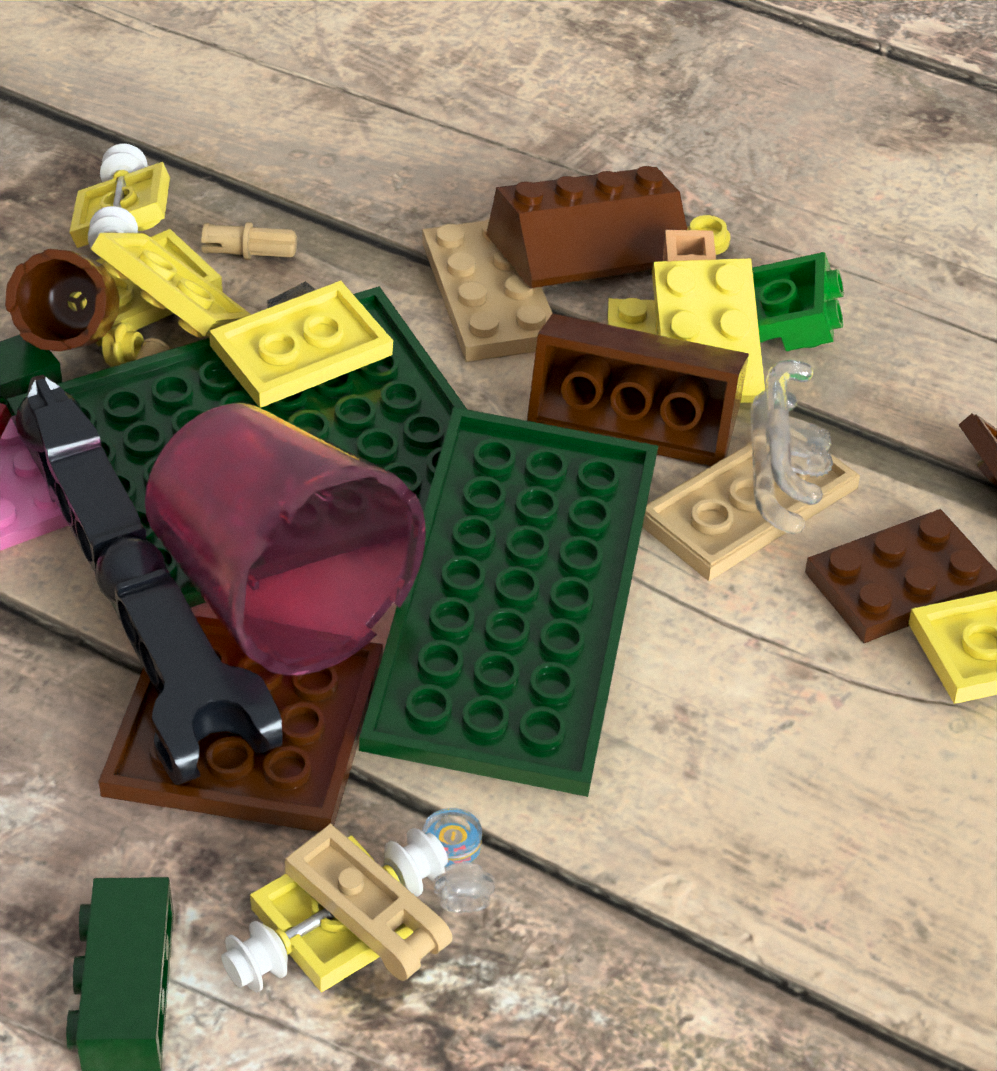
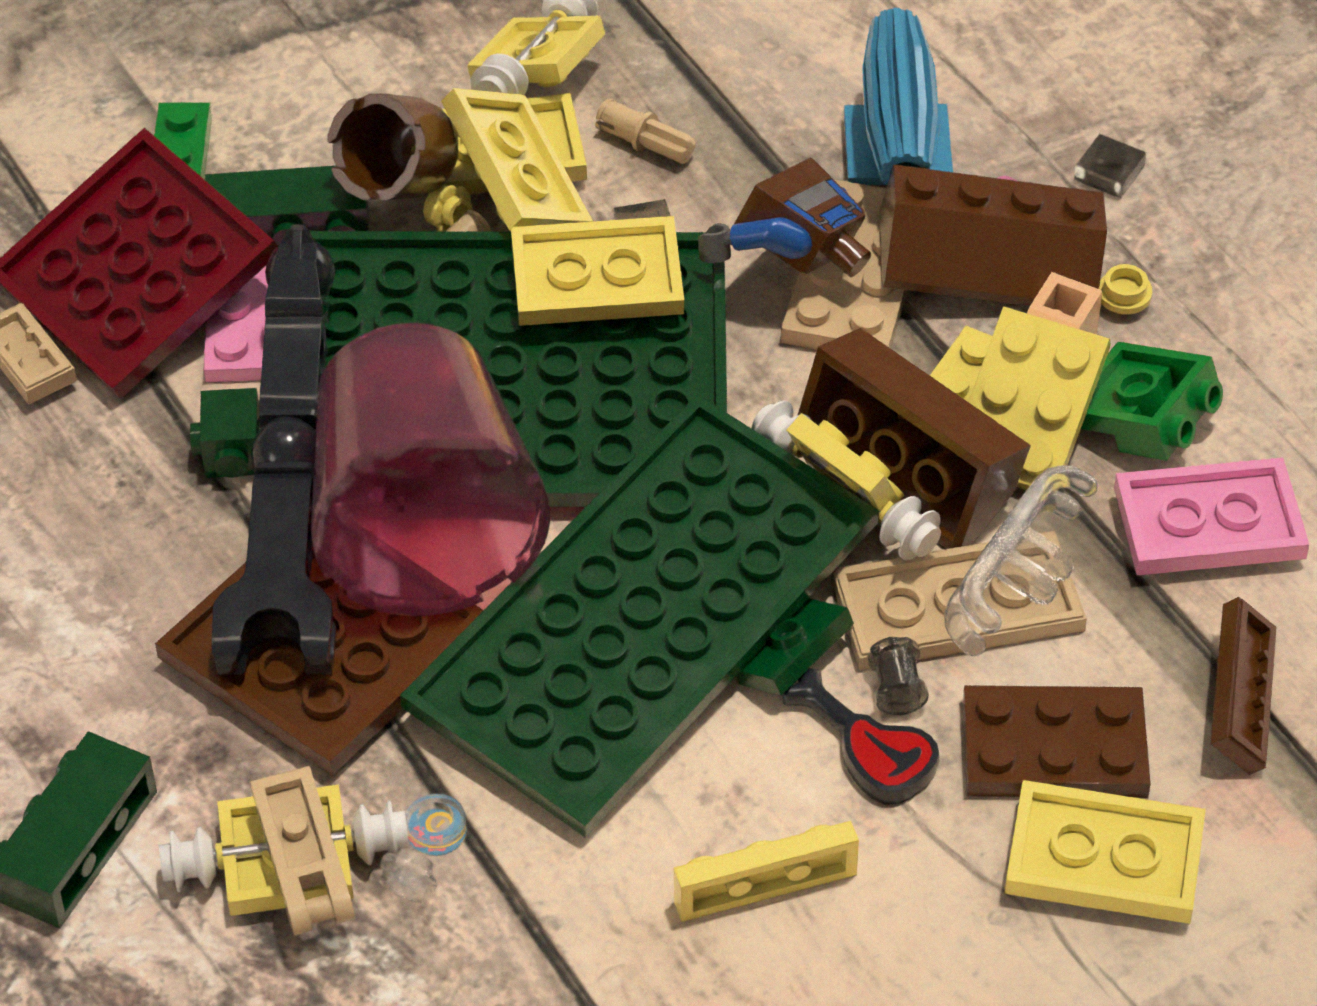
camera: 30 degrees right, 5 degrees up
none -> dark green brick [190,388,260,478]
none -> light yellow plate [674,821,859,922]
none -> torso [698,157,871,277]
none -> dark green plate [736,598,854,696]
none -> plate [752,401,941,560]
none -> black piece [782,668,940,805]
none -> dark azure plate [844,8,953,185]
none -> clear smoke bush [867,637,929,715]
none -> clear smoke plate [1074,134,1146,199]
none -> bright pink plate [1114,457,1310,576]

